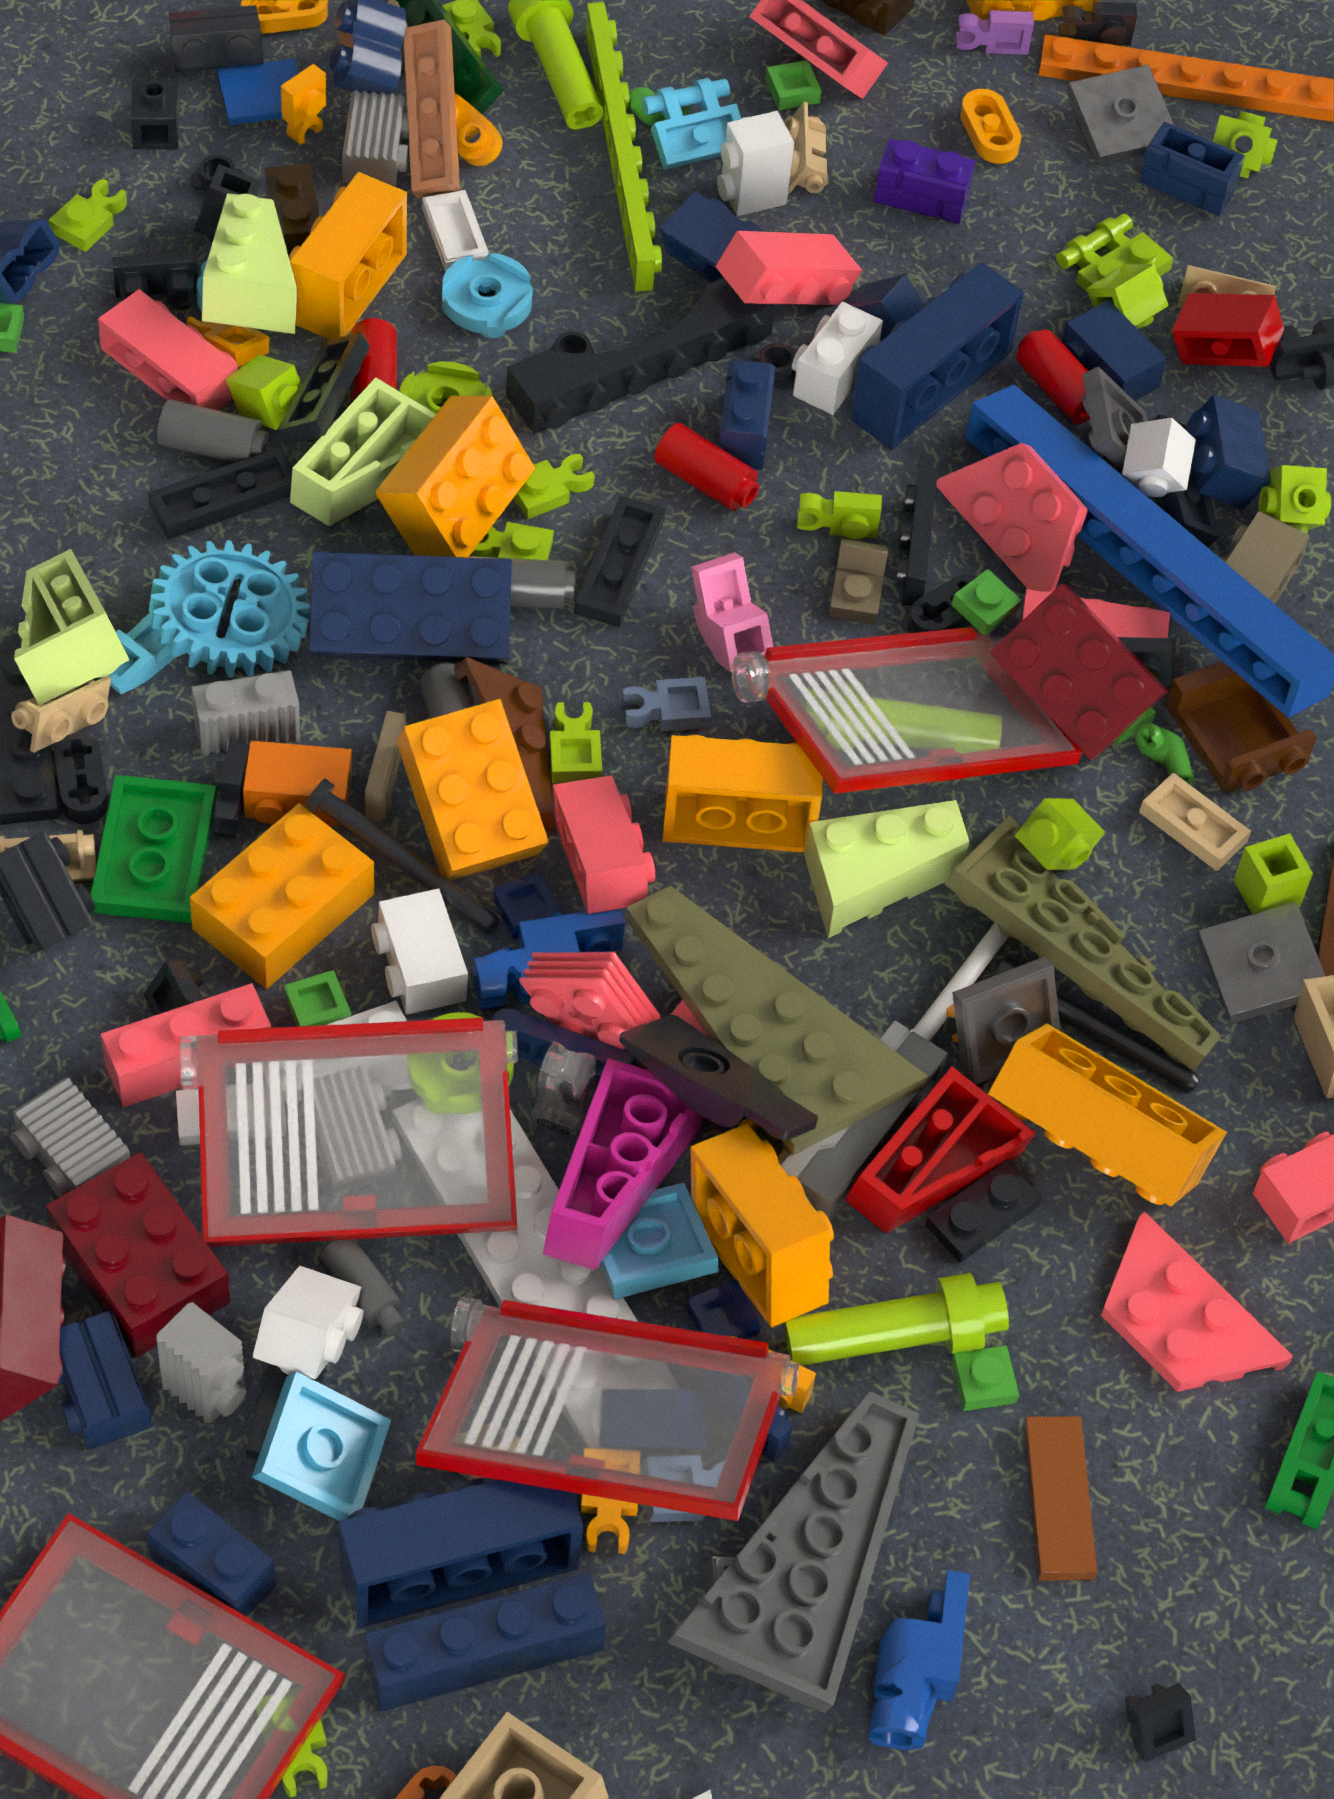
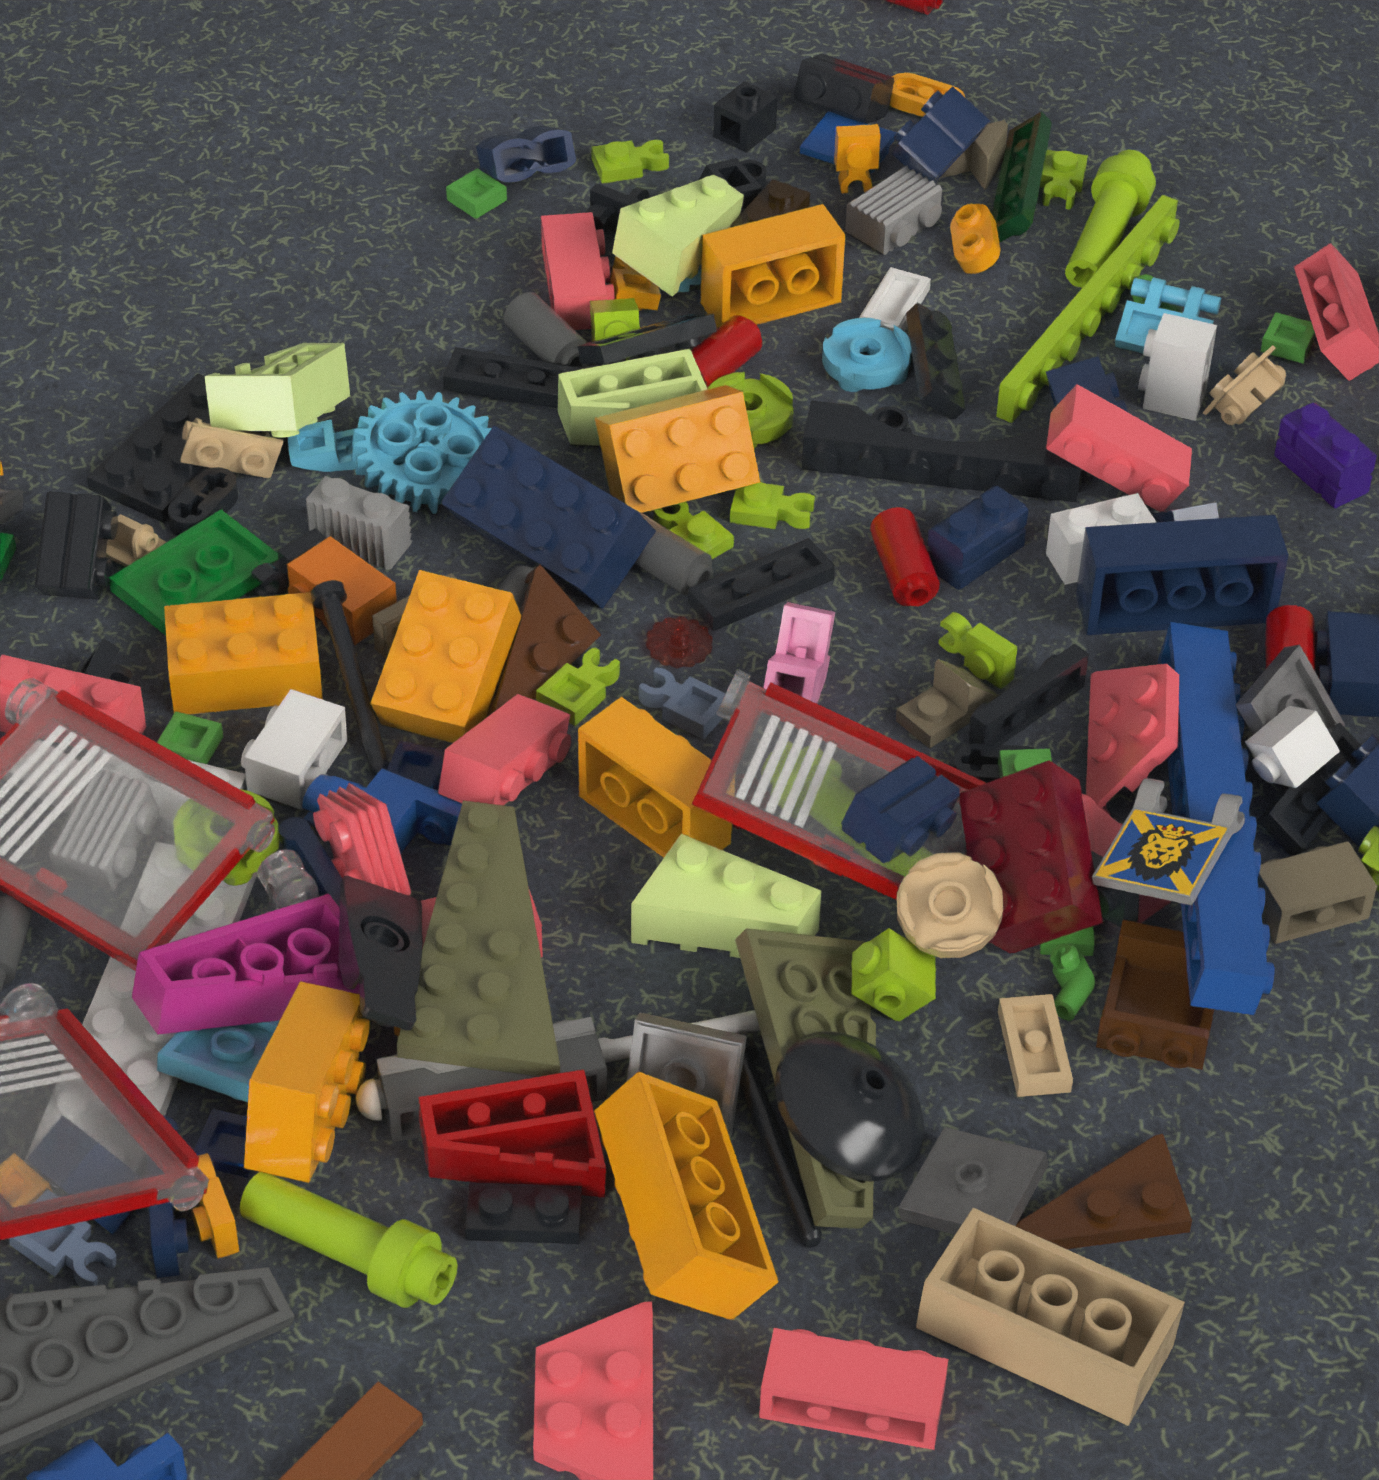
camera: 45 degrees right, 10 degrees down
nougat plate [404,19,460,199] -> none
black plate [758,343,796,390] -> none
bright green plate [951,1346,1019,1411] -> none
lime brick [1233,833,1313,915] -> none
none -> clear red piece [646,616,713,669]
none -> black dish [775,1031,924,1181]
none -> dark blue brick [841,756,960,864]
none -> tan tile [897,853,1003,958]
none -> black plate [906,302,966,419]
none -> flag [1092,778,1245,905]

